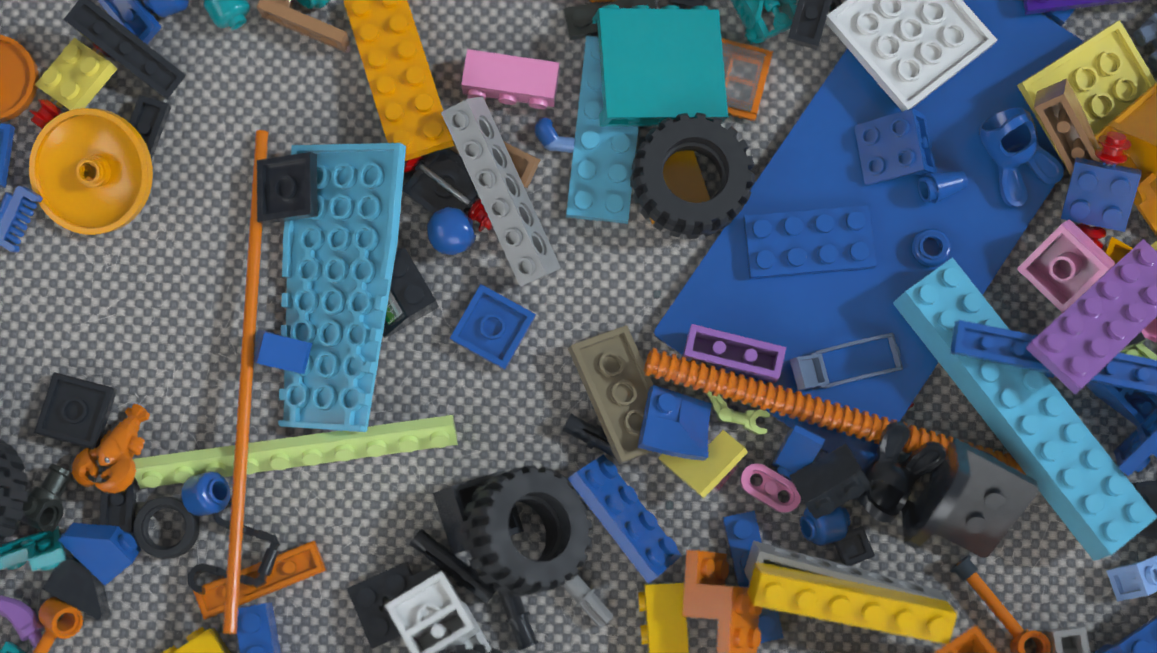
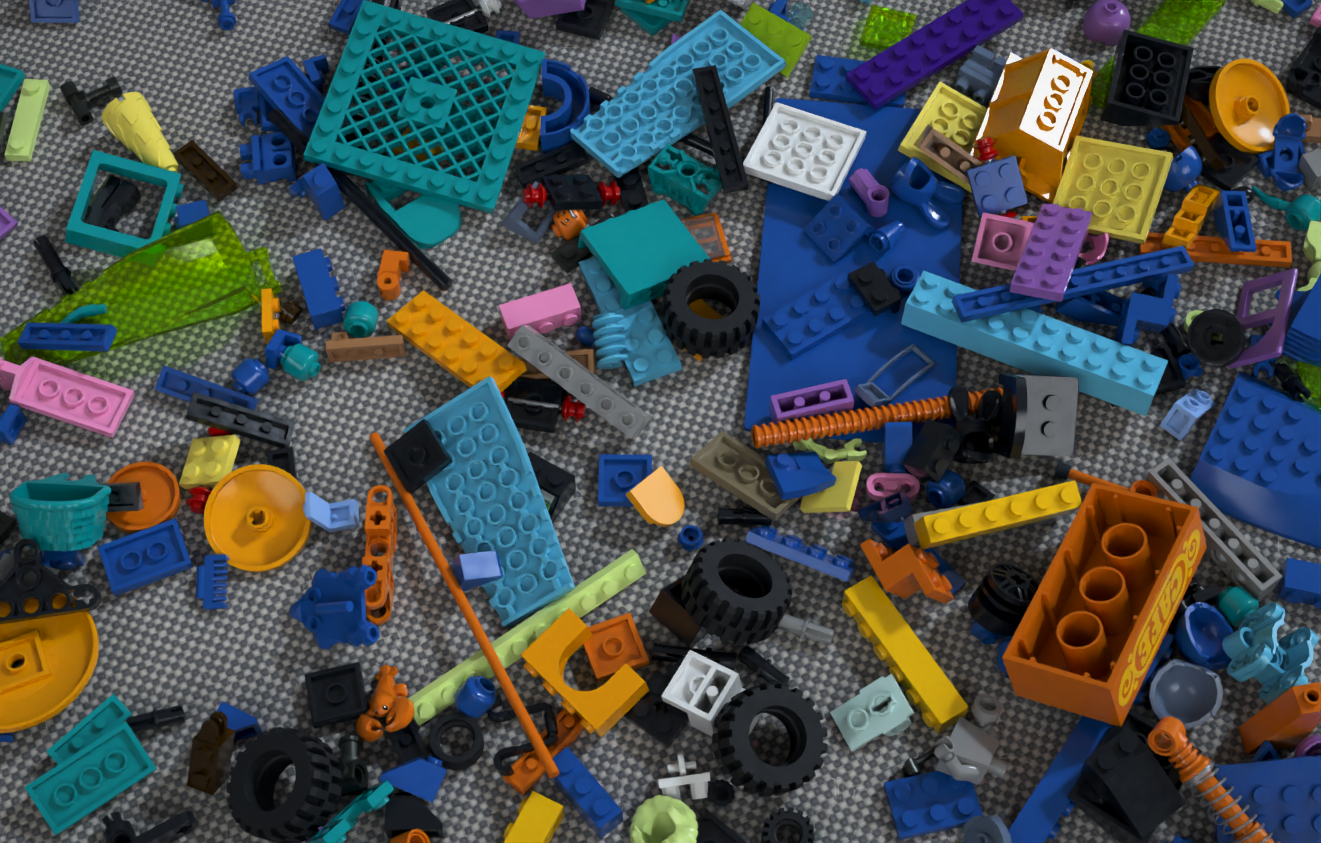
camera: 25 degrees left, 20 degrees down
blue hair [427,207,476,255] -> none
none -> blue shield [289,564,380,650]
none -> light blue bracket [303,492,359,533]
none -> orange piece [362,485,398,625]
none -> light orange arch [520,608,649,737]
none -> orange plate [583,612,650,683]
none -> medium azure piece [592,313,628,369]
none -> light orange tile [625,466,685,527]
none -> blue plate [677,525,704,551]
none -> black bracket [847,262,902,317]
none -> medium lavender piece [849,168,889,217]
none -> dark blue wing [857,489,913,523]

